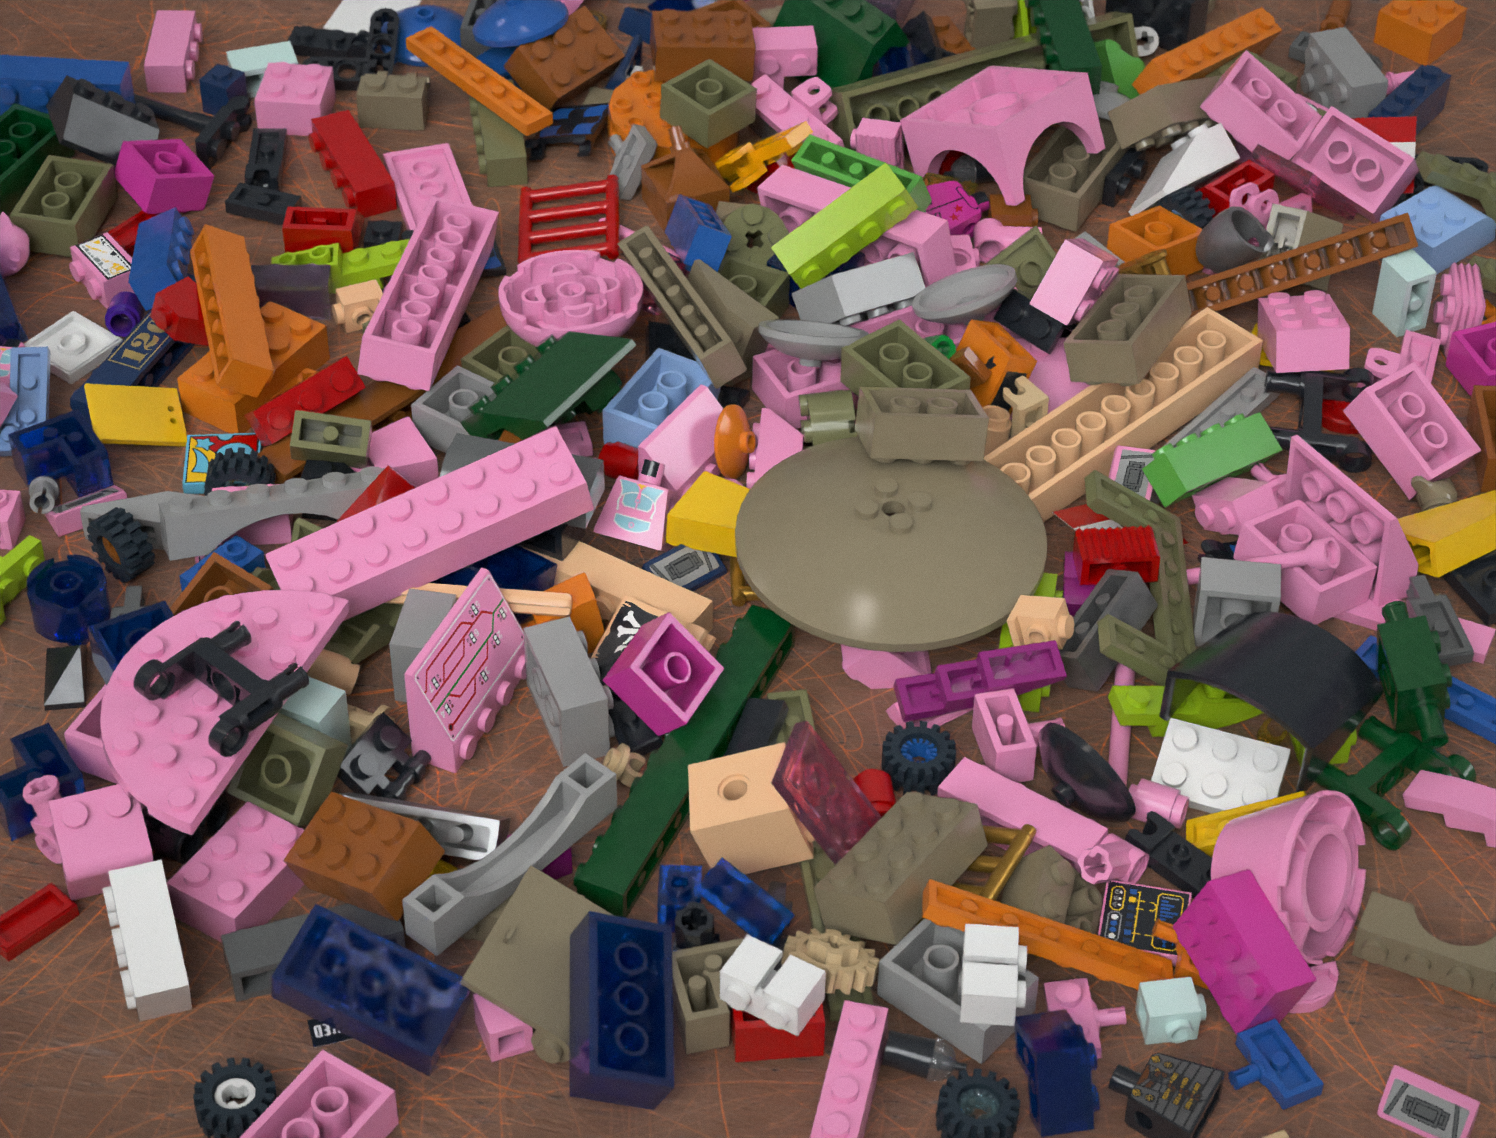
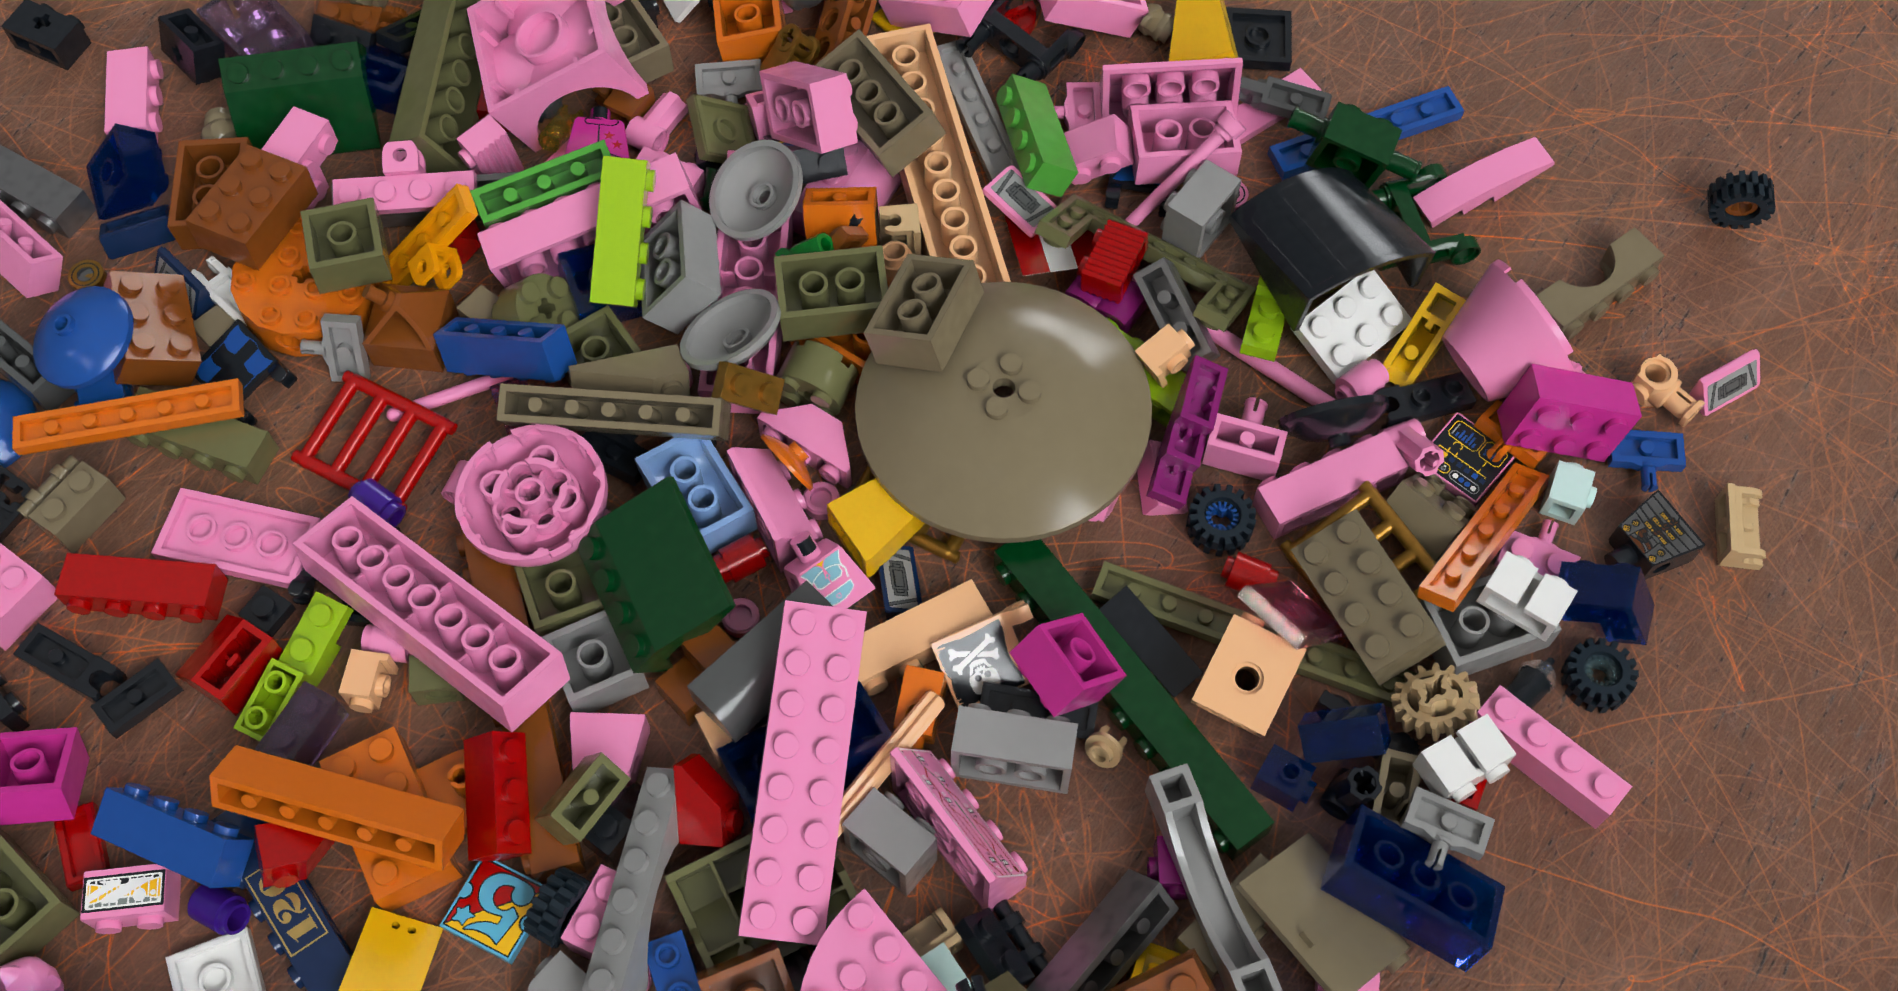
camera: 60 degrees left, 20 degrees up
none -> dark purple brick [348,478,406,528]
none -> pearl gold plate [711,361,785,415]
none -> light grey plate [1401,786,1495,870]
none -> light nougat connector [1631,354,1705,427]

